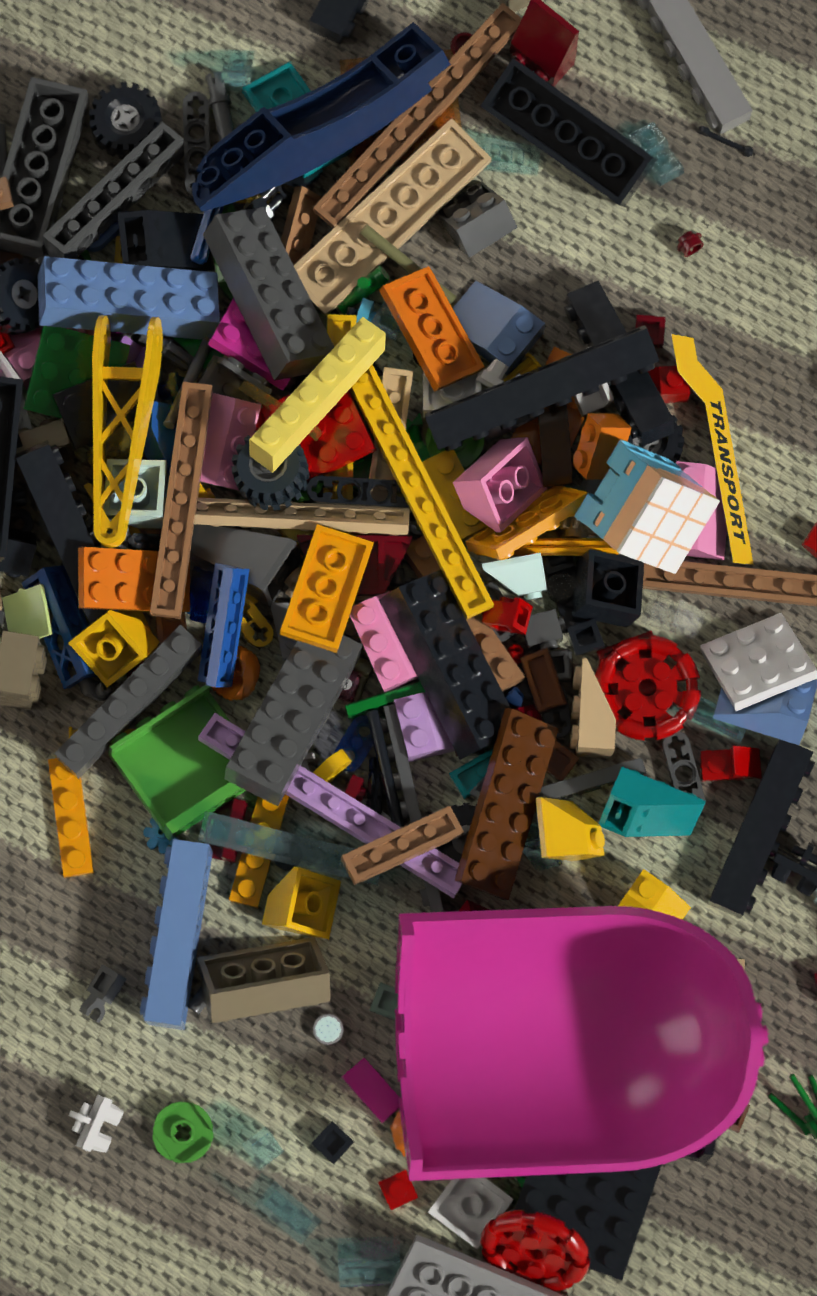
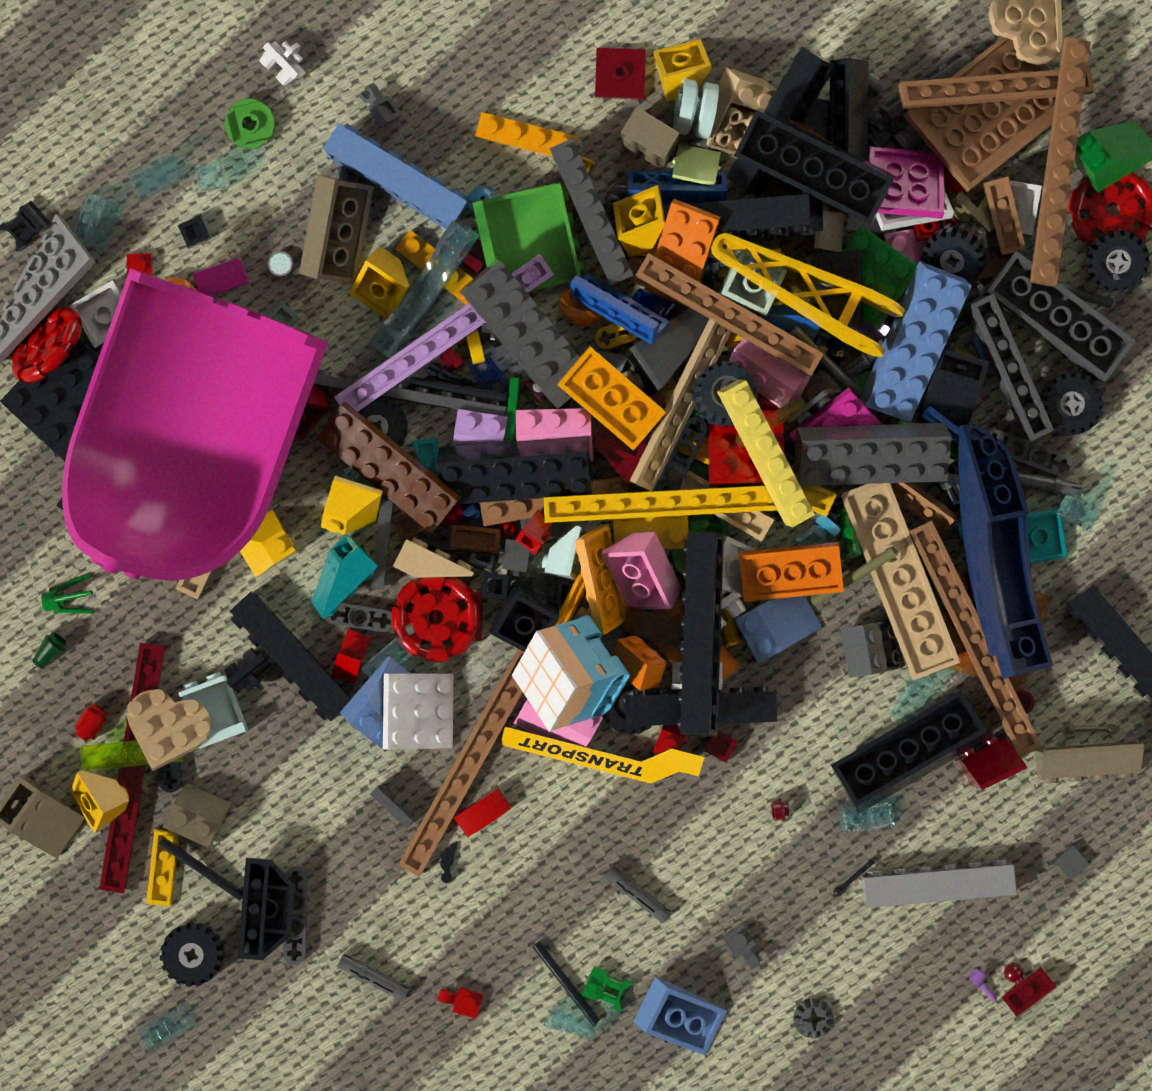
camera: 110 degrees right, 10 degrees up
medium nougat plate [341,806,464,886] -> none

